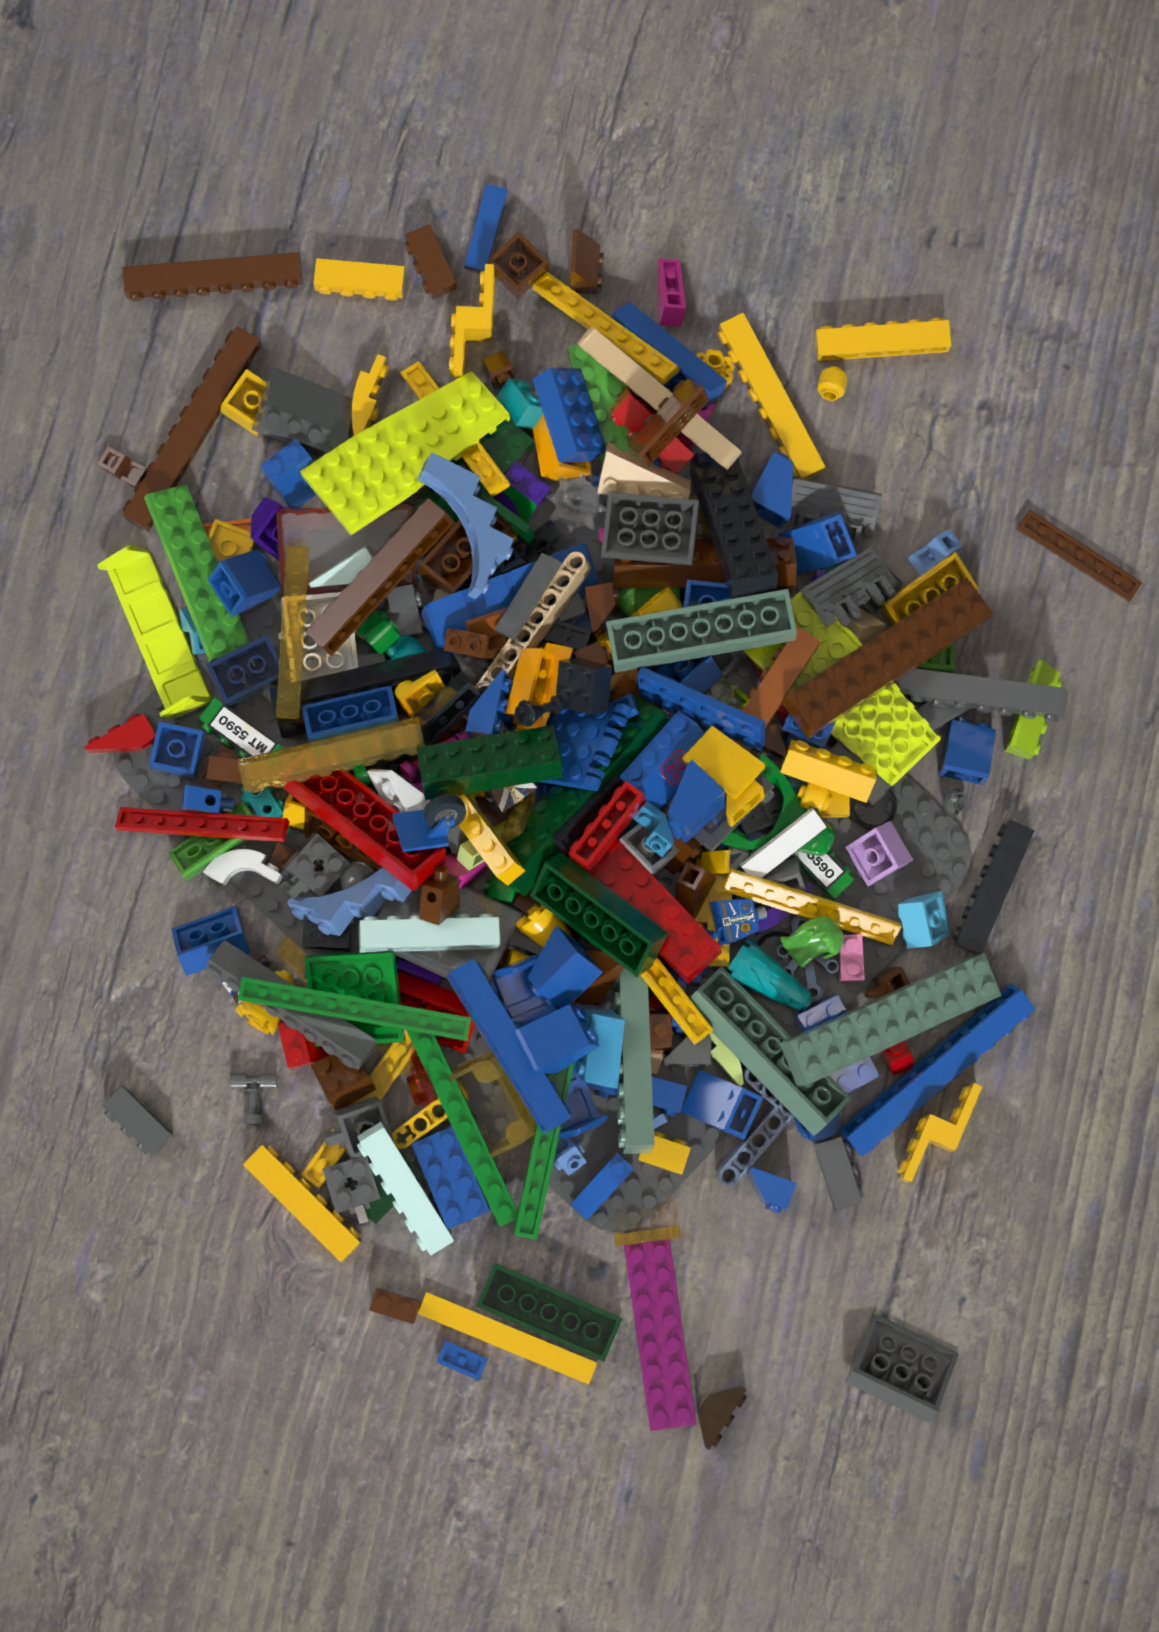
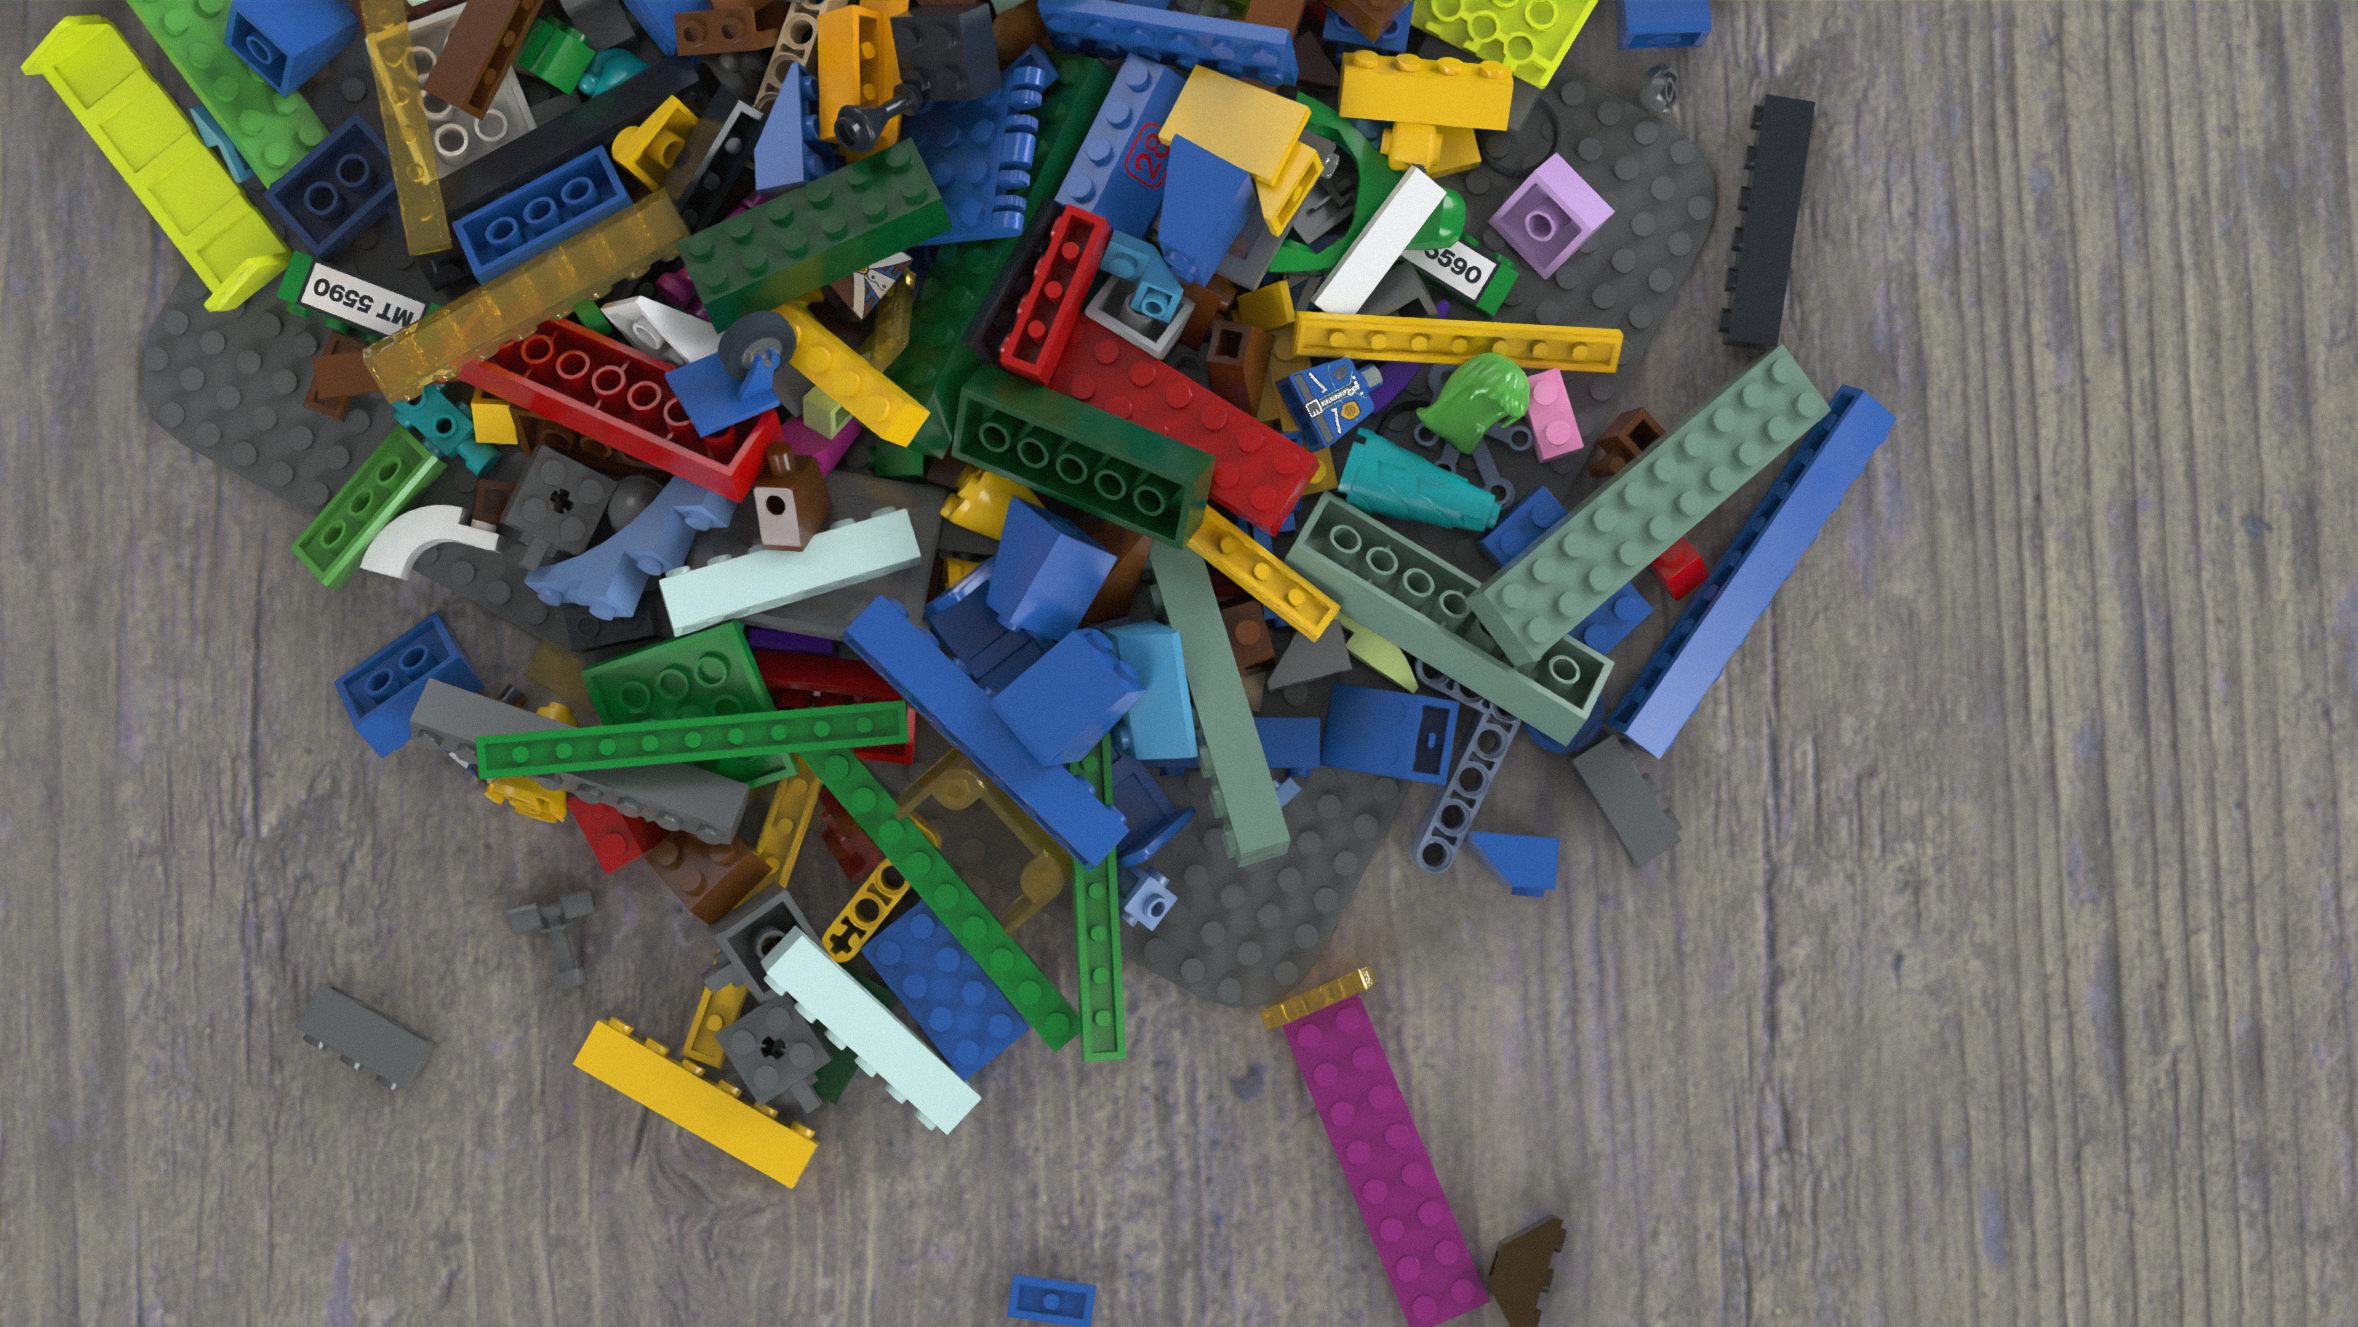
camera: 15 degrees left, 5 degrees up
red slope [84,713,156,753] -> none
red tile [115,807,290,842] -> none
blue brick [149,722,206,779] -> none
blue torso [181,785,234,813] -> none
reddish brown brick [369,1288,421,1324] -> none
yellow tile [418,1292,597,1385] -> none
dark green brick [476,1263,623,1362] -> none
blue slope [570,1153,634,1220] -> none
yellow brick [638,1131,691,1175] -> none
dark grey slope [845,1314,959,1422] -> none
yellow bracket [897,1083,982,1183] -> none
medium azure slope [898,891,950,948] -> none

